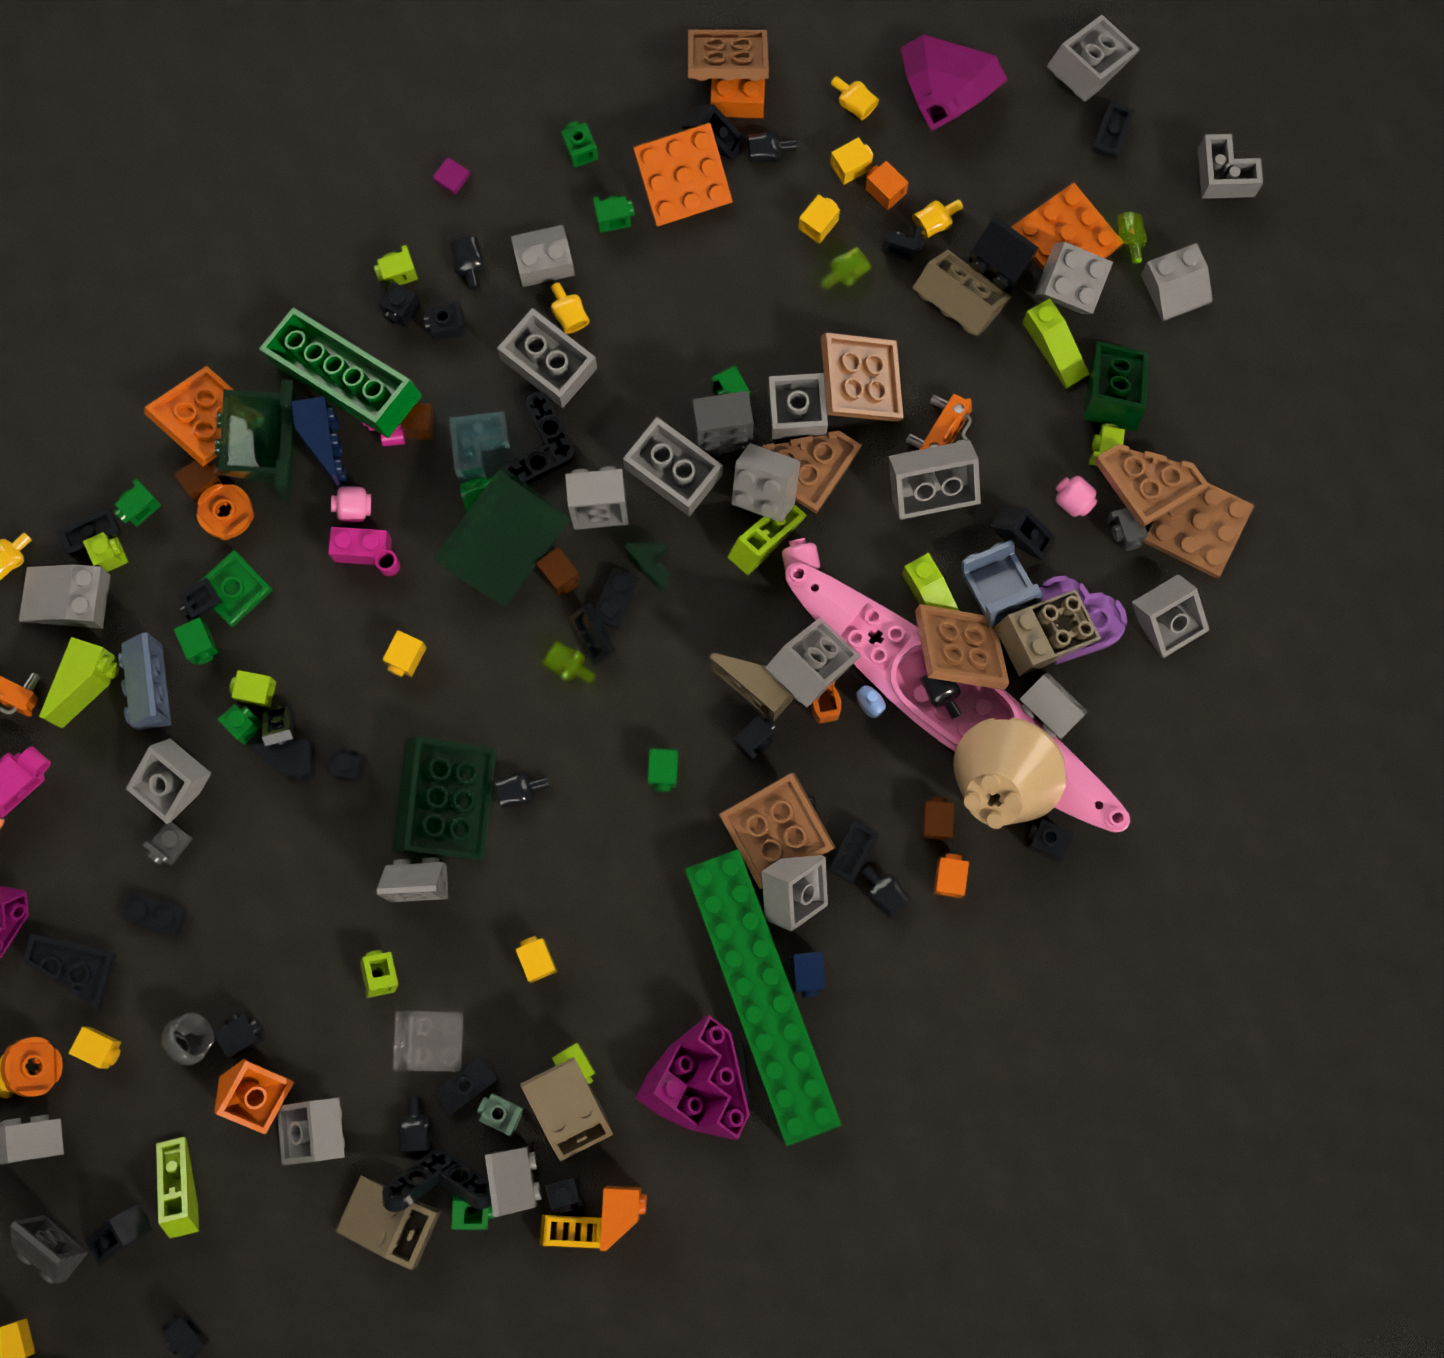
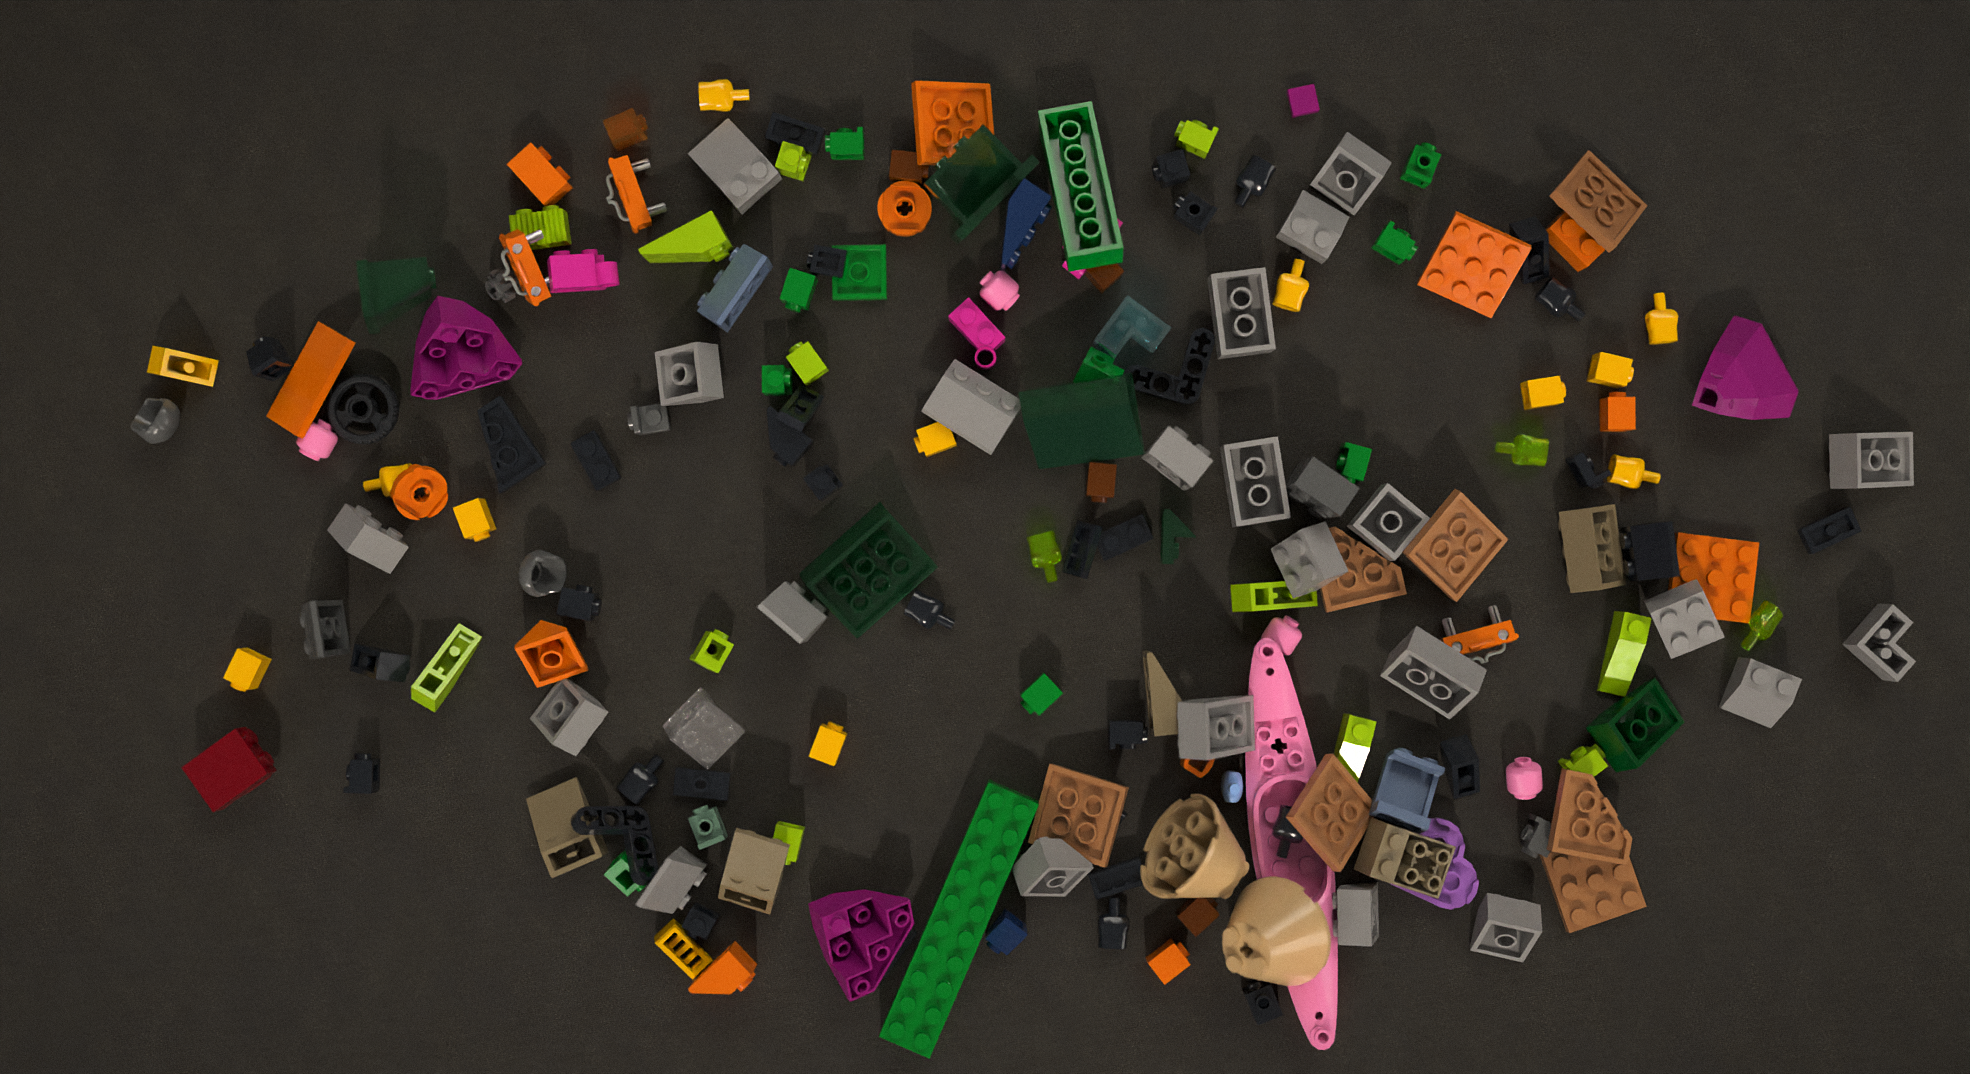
camera: 40 degrees right, 10 degrees up
none -> light grey slope [921,359,1024,455]
none -> tan cone [1140,794,1249,899]
none -> light grey slope [1310,132,1392,215]

